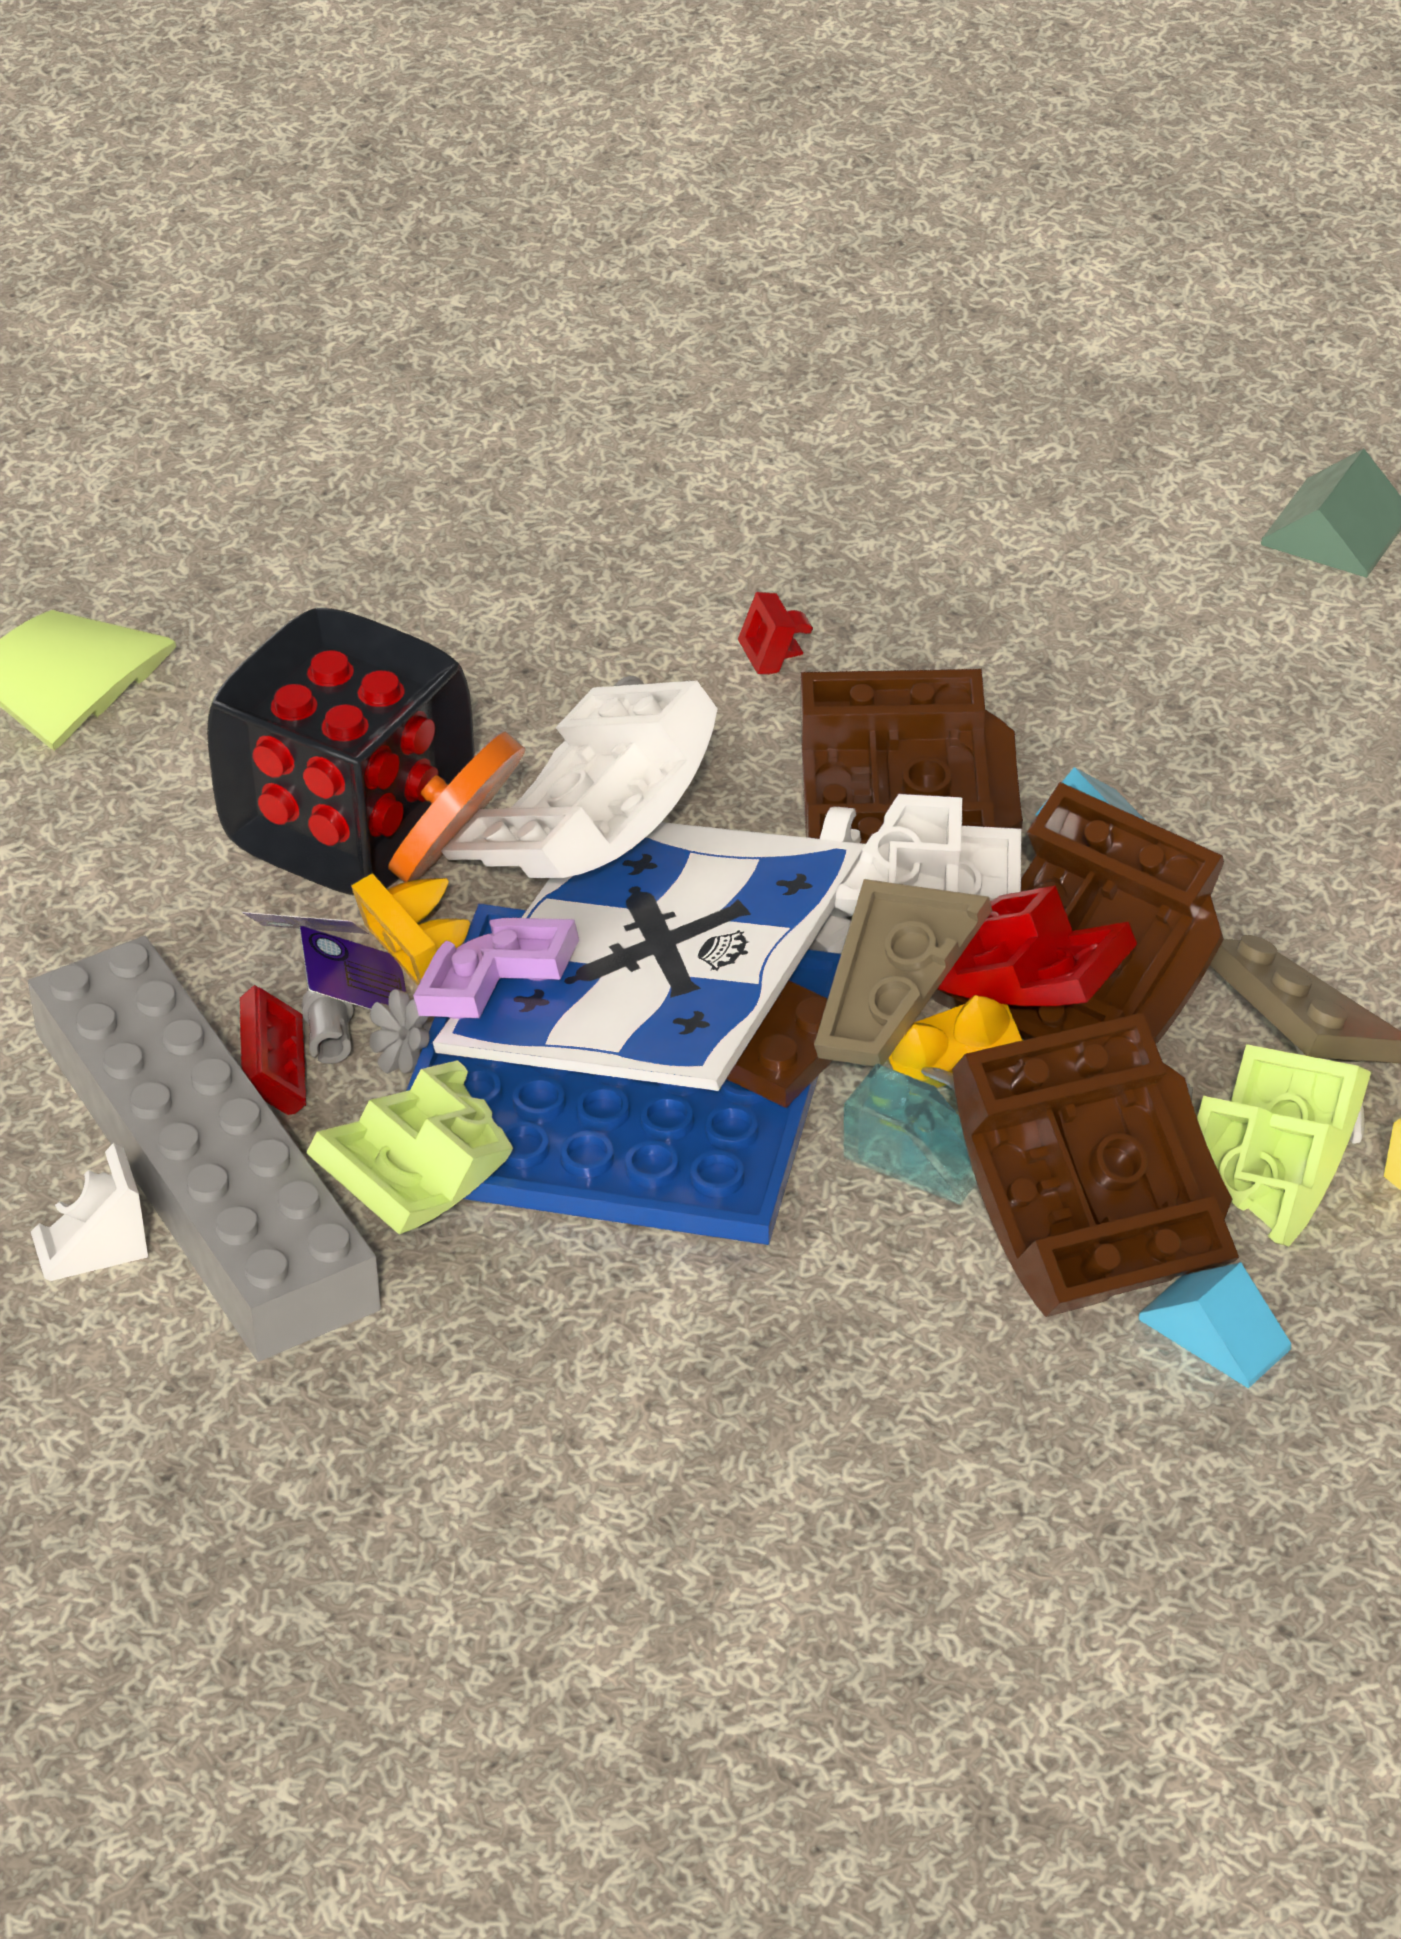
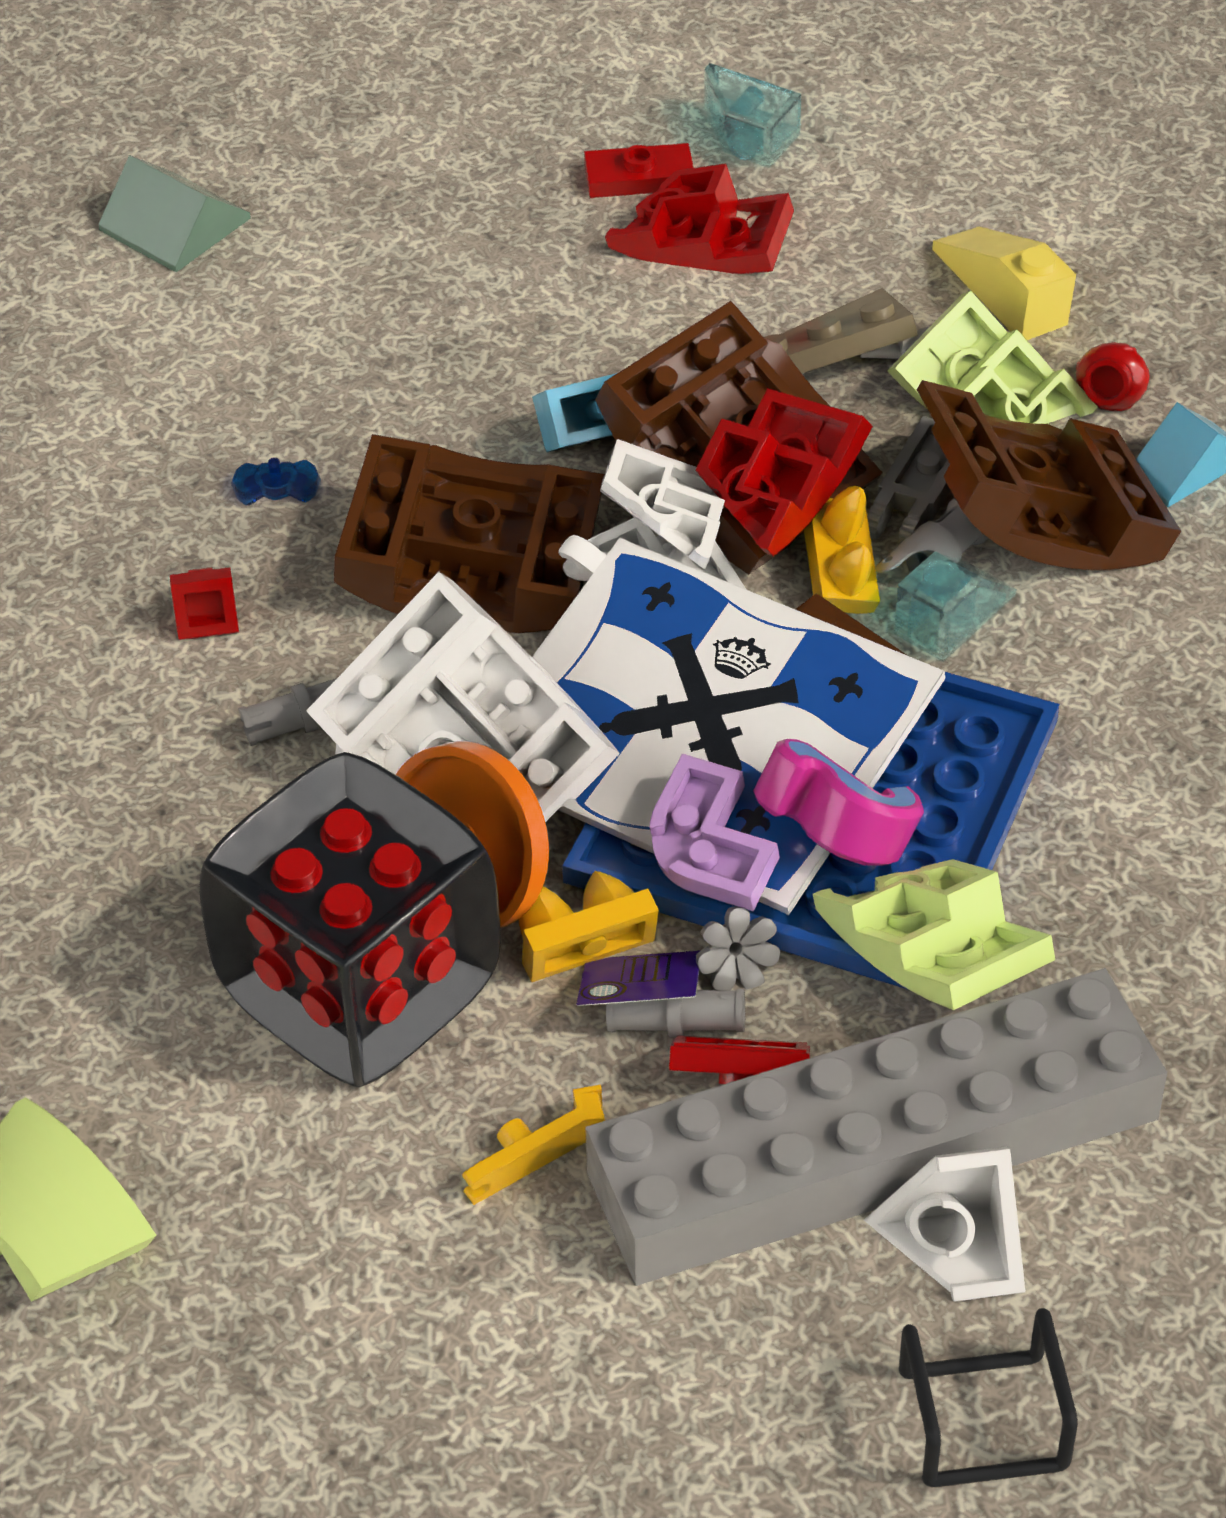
camera: 80 degrees left, 5 degrees up
sticker [242,912,370,934] -> none
dark tan wing [814,879,992,1068] -> none
none -> clear blue piece [231,458,321,505]
none -> yellow piece [462,1084,606,1205]
none -> dark pink animal [754,739,924,866]
none -> red animal [1075,342,1150,411]

